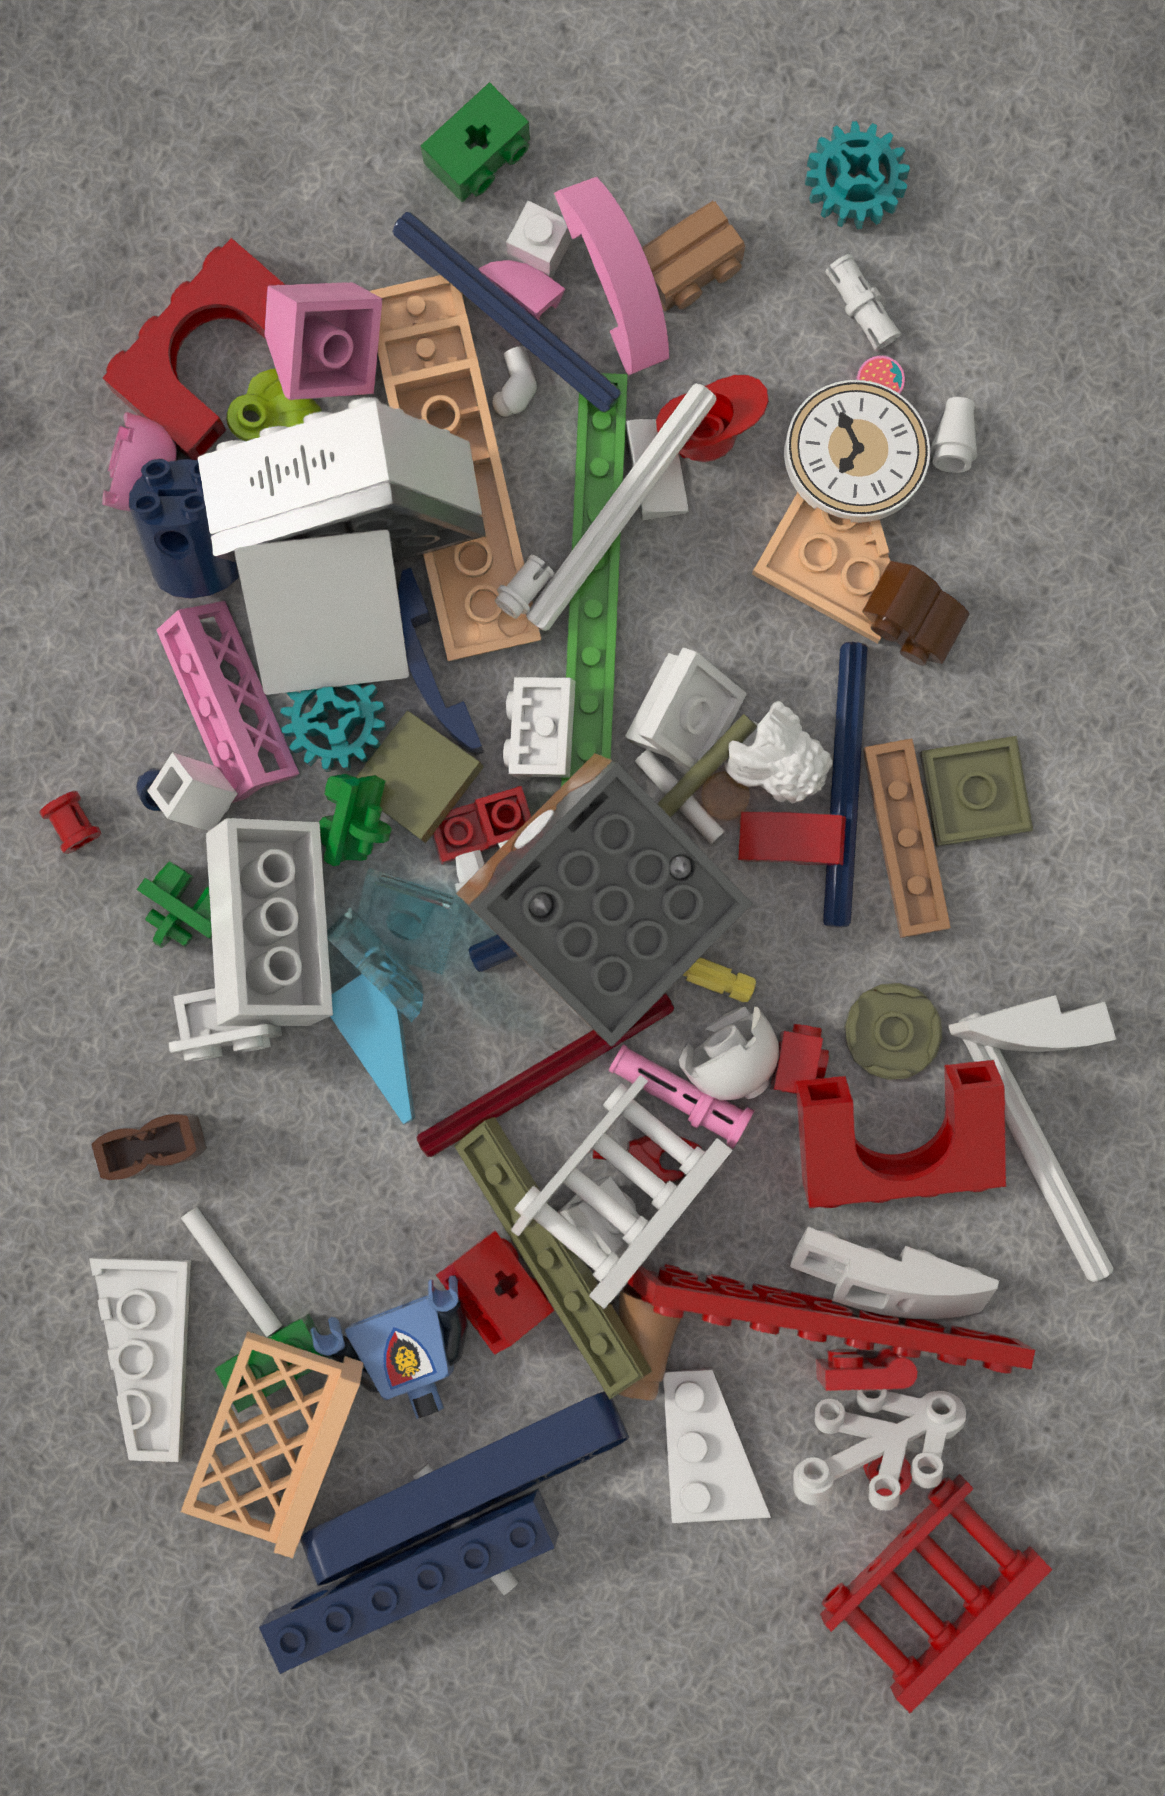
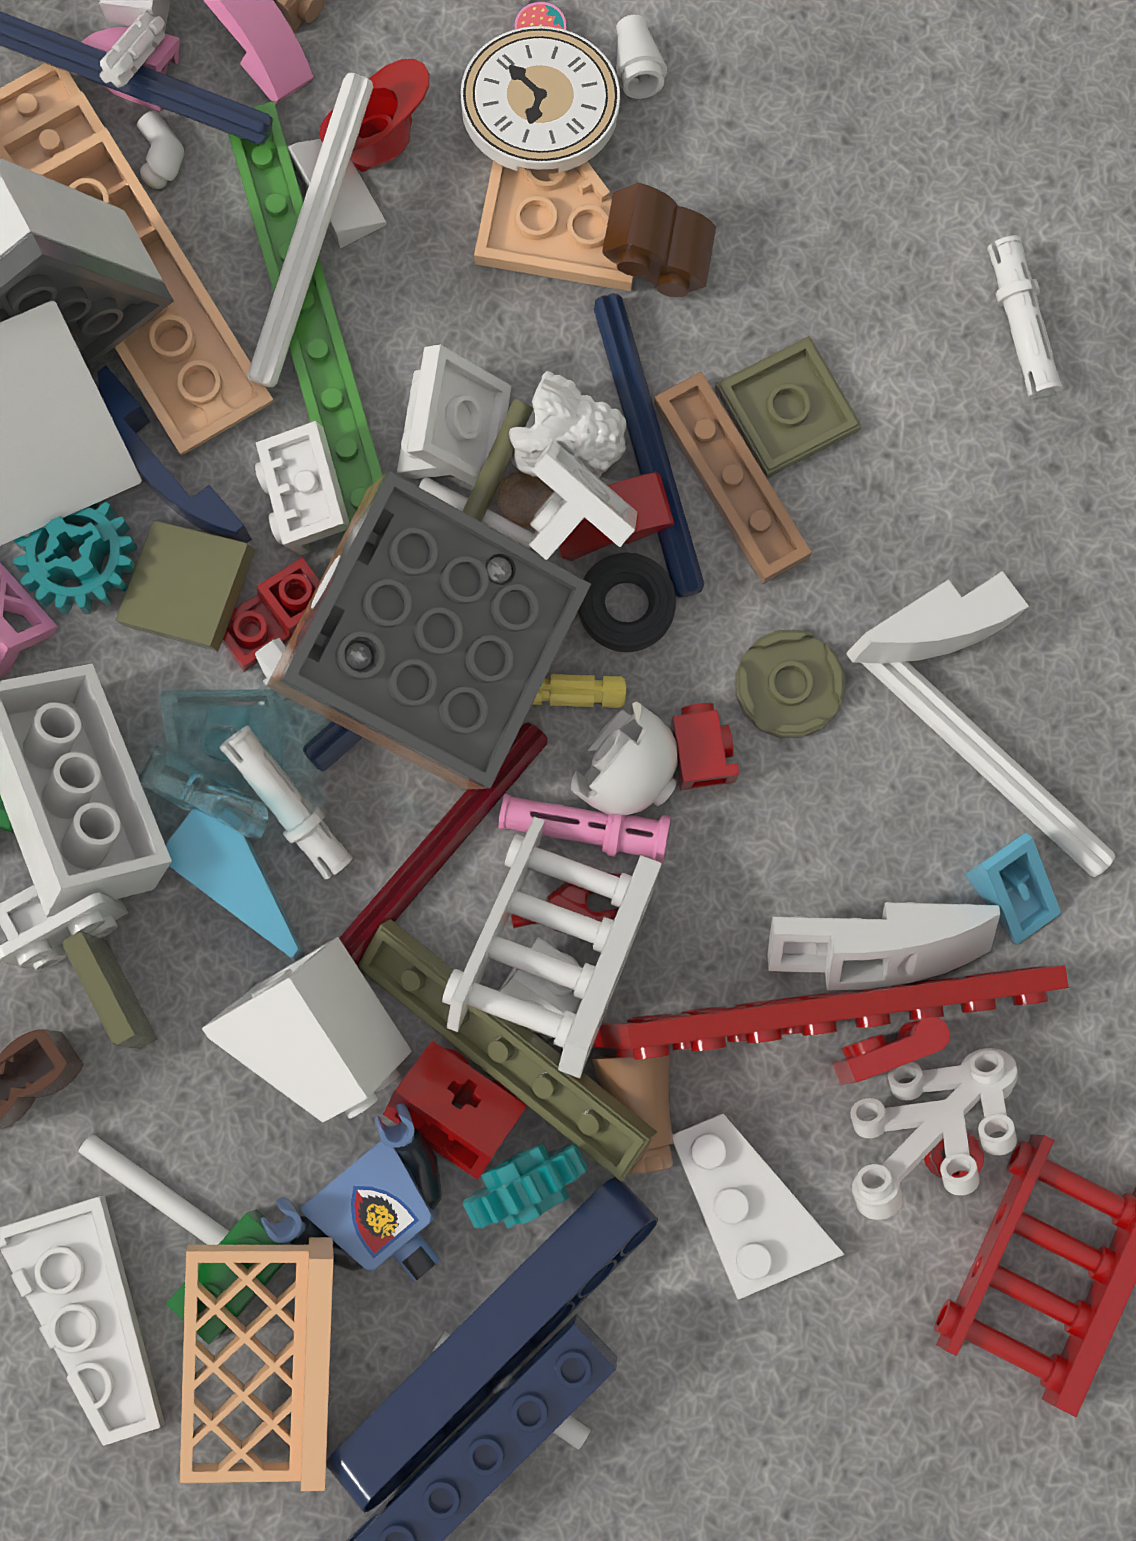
camera: 25 degrees left, 5 degrees down
green hips [319,774,392,867] -> none
white pin [495,555,554,619] -> none
red arch [796,1060,1006,1208] -> none
none -> olive tile [62,931,158,1049]
none -> white axle [100,11,166,88]
none -> white slope [202,937,412,1122]
none -> white pin [219,725,353,880]
none -> teal gear [462,1143,587,1229]
none -> white bracket [529,439,638,560]
none -> black tyre [578,552,676,652]
none -> medium azure slope [964,833,1061,945]

